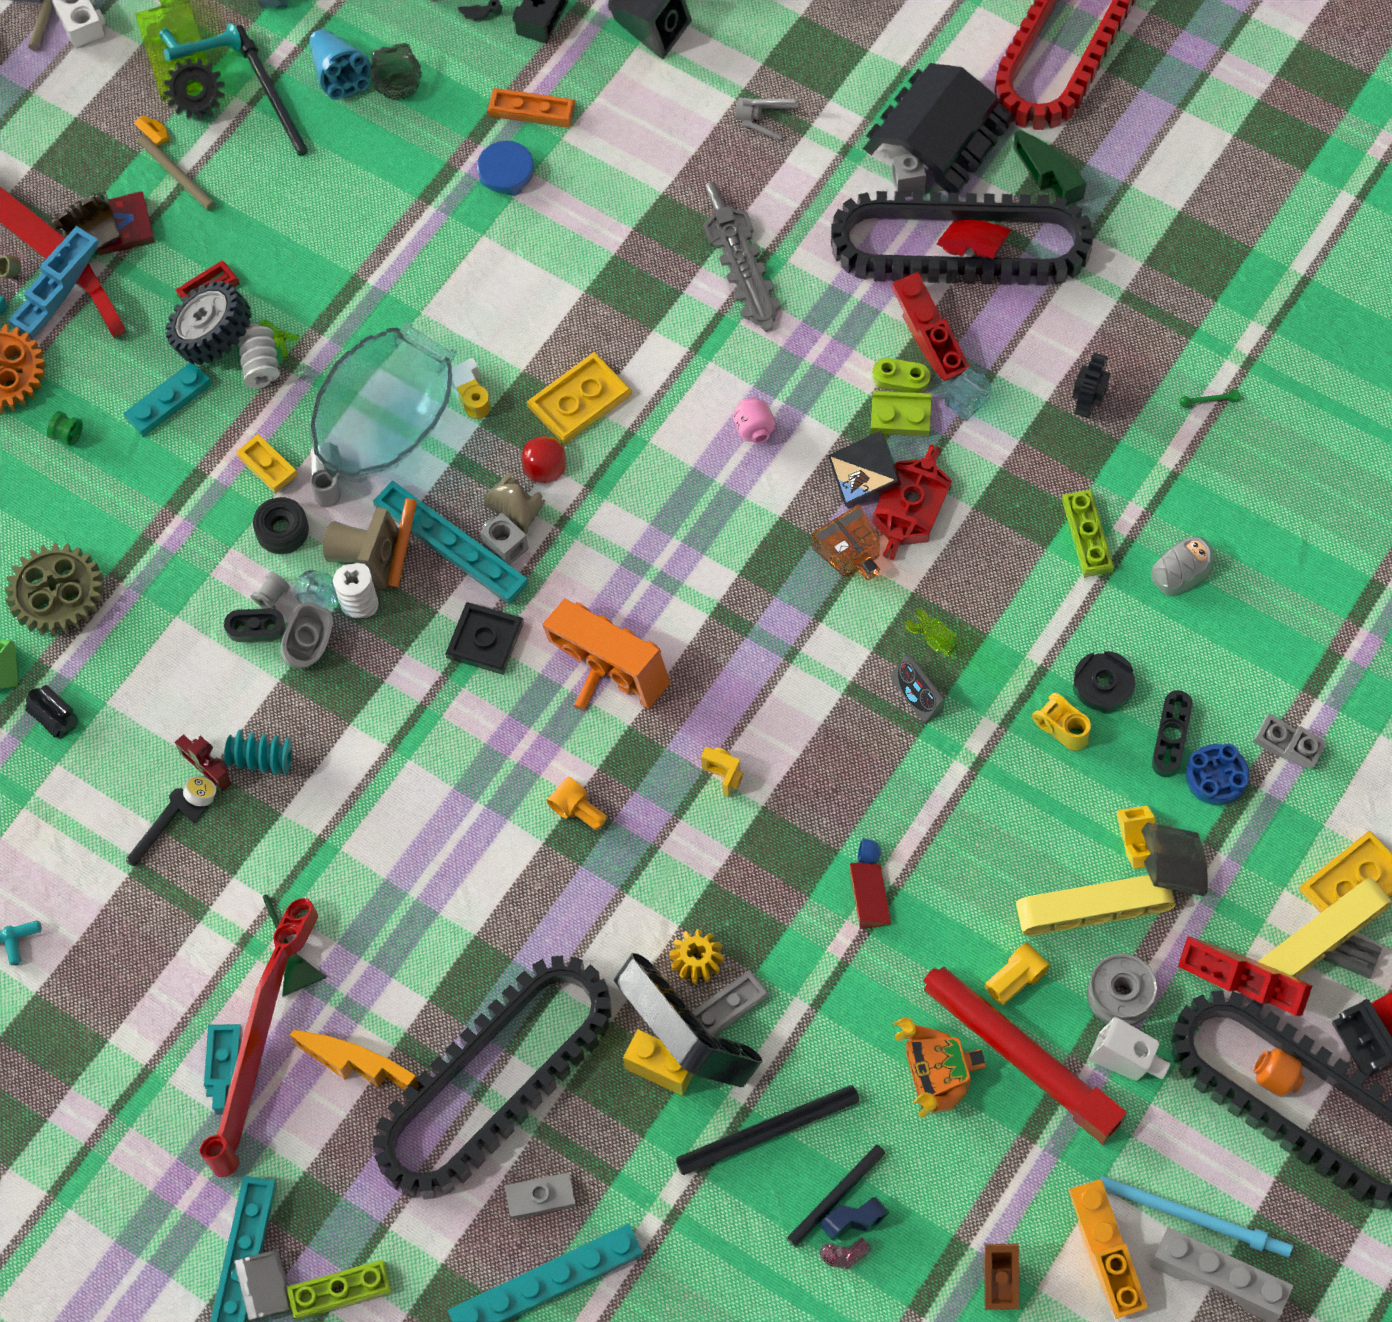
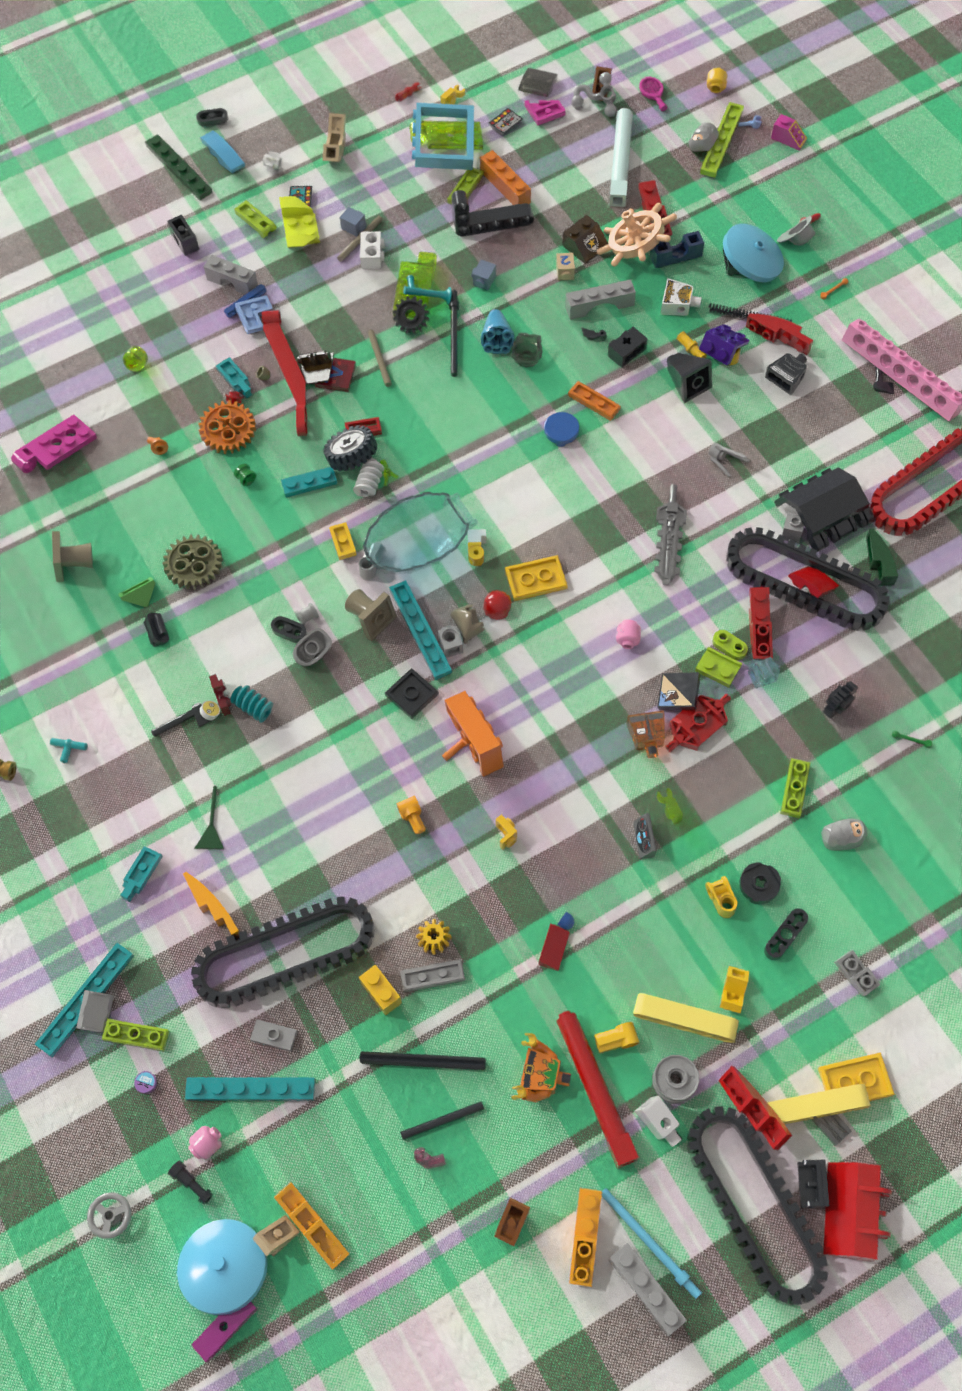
camera: 25 degrees right, 0 degrees up
dark azure slope [8,226,99,340] -> none
light orange piece [133,115,171,146] -> none
red piece [199,898,318,1178] -> none
black tyre [253,497,309,554] -> none
clear light blue head [294,570,338,609] -> none
white piece [333,563,379,618] -> none
orange bar [387,498,417,588] -> none
black beam [614,953,763,1088] -> none
dark blue piece [820,1197,889,1241] -> none
clear smoke slope [1141,822,1208,896] -> none
blue tile [1186,743,1250,805] -> none
orange head [1253,1048,1305,1097] -> none

